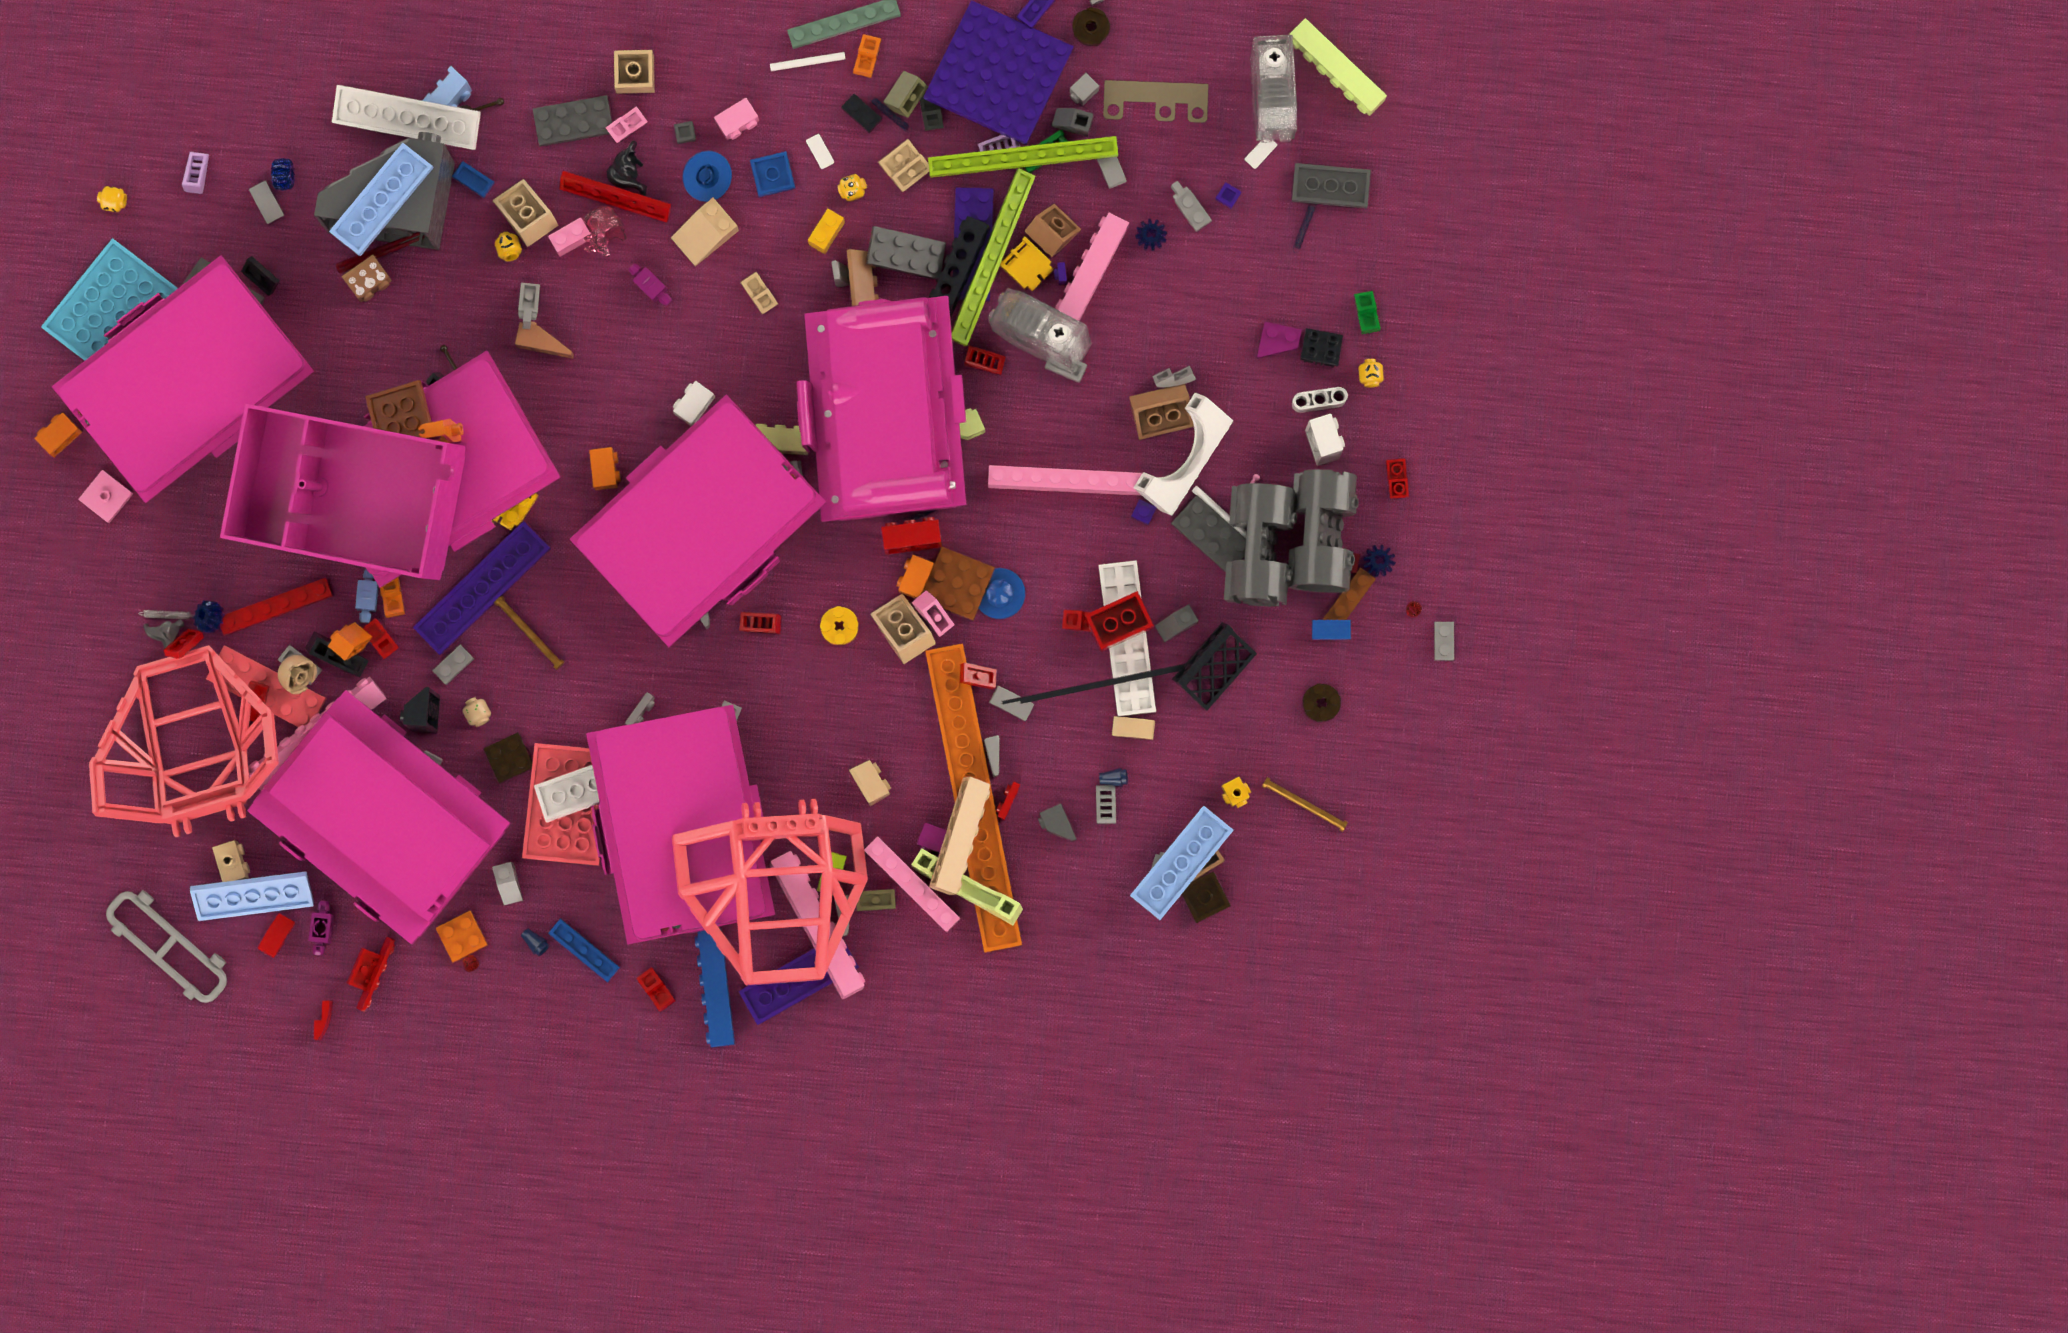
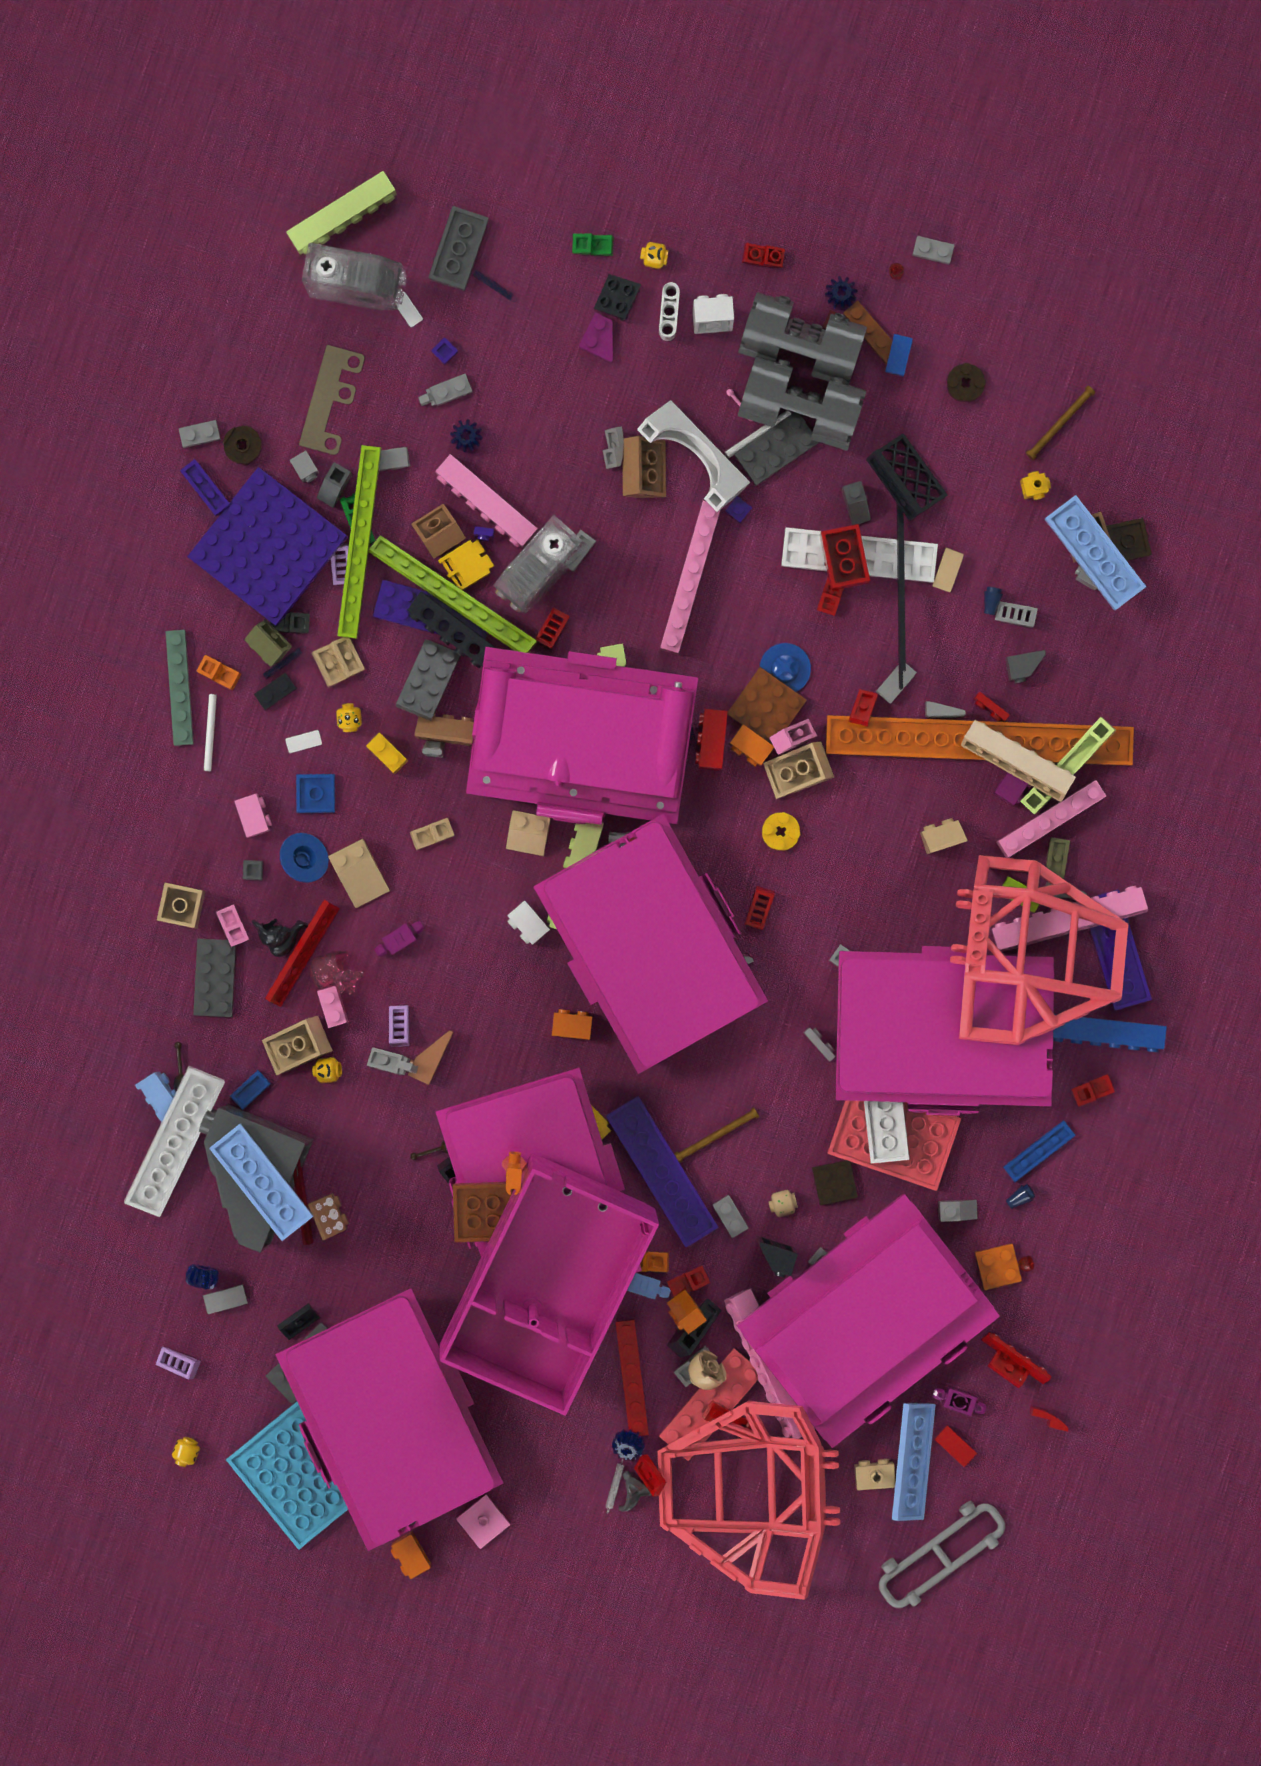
camera: 75 degrees left, 5 degrees up
none -> lavender slope [389,1005,410,1047]
none -> tan slope [506,810,551,856]

